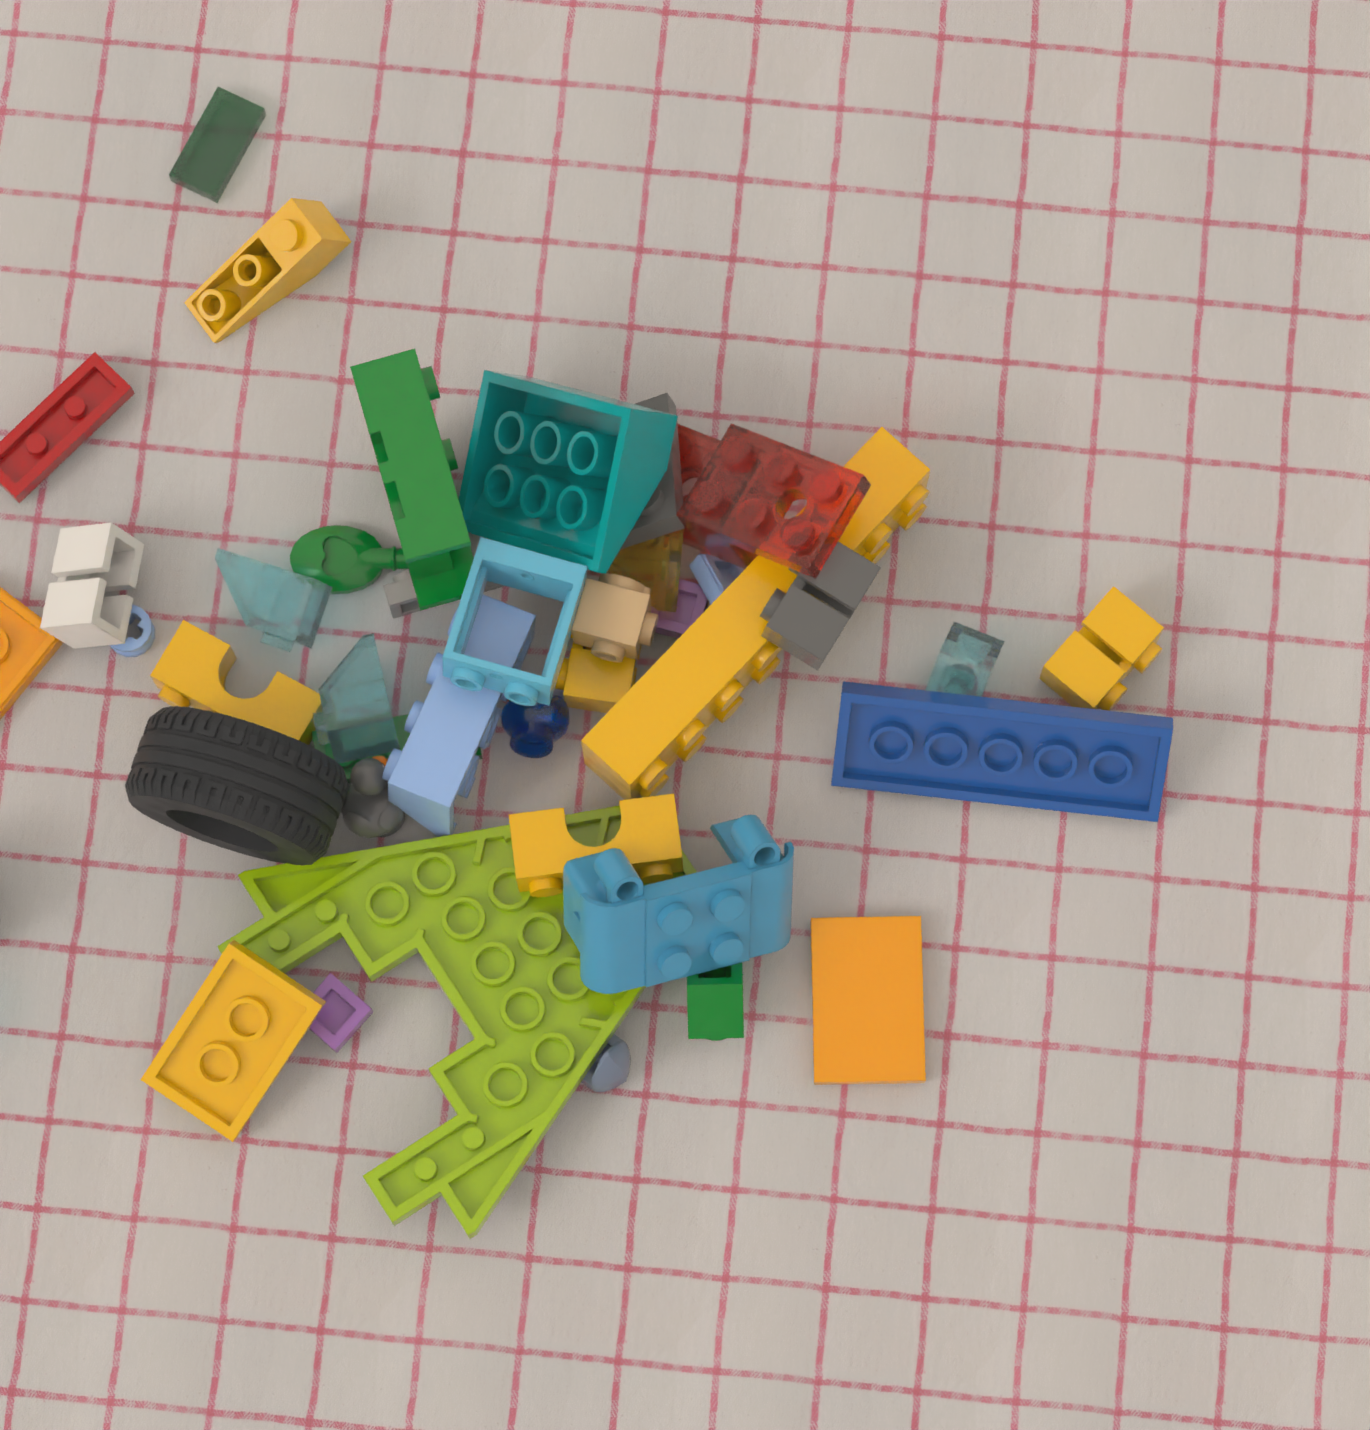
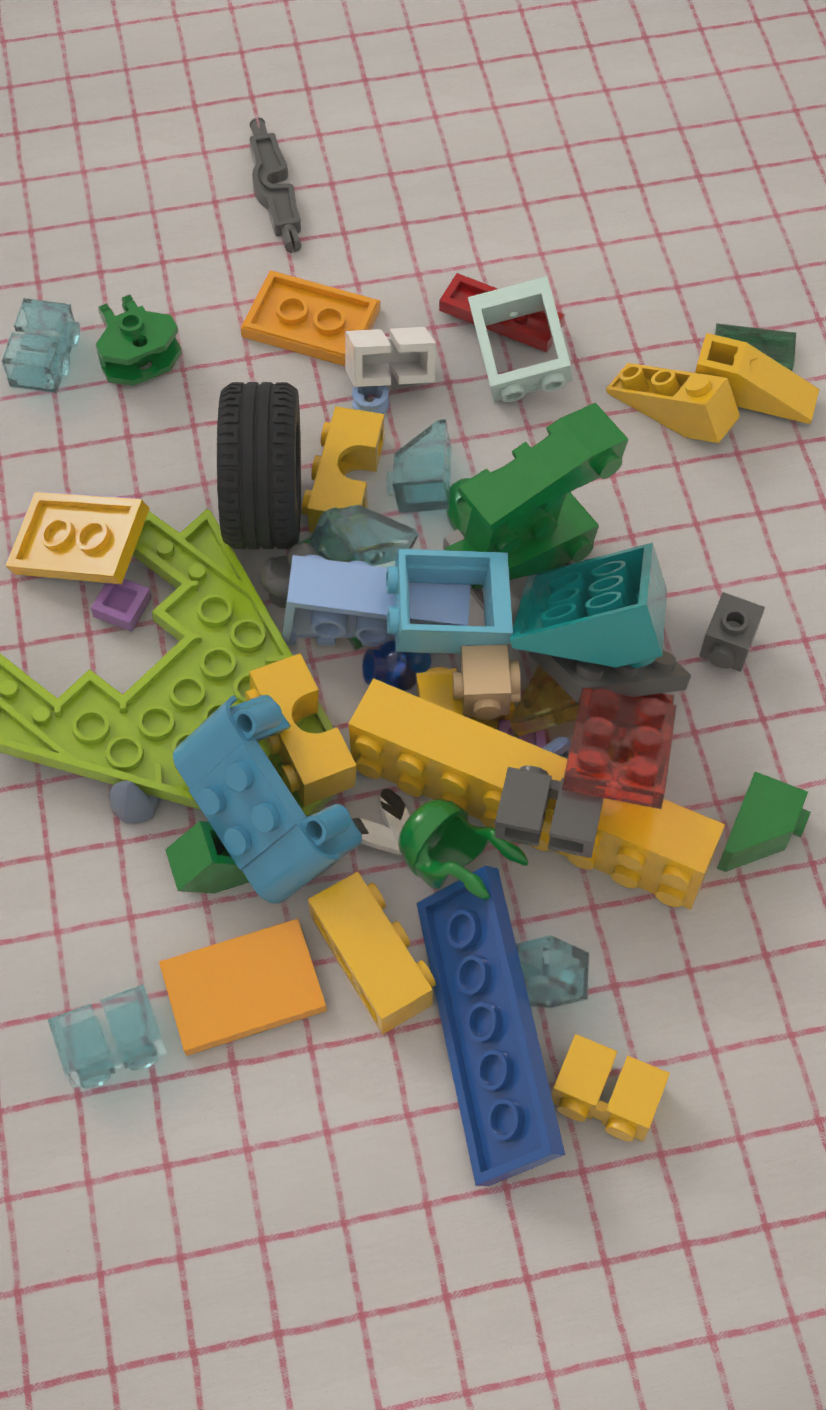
camera: 70 degrees right, 15 degrees down
none -> clear light blue piece [48,984,168,1088]
none -> yellow brick [308,871,436,1035]
none -> green hair [352,789,528,900]
none -> light aqua window [468,276,573,402]
none -> yellow slope [695,333,820,424]
none -> dark grey brick [699,592,765,672]
none -> green slope [717,771,811,872]

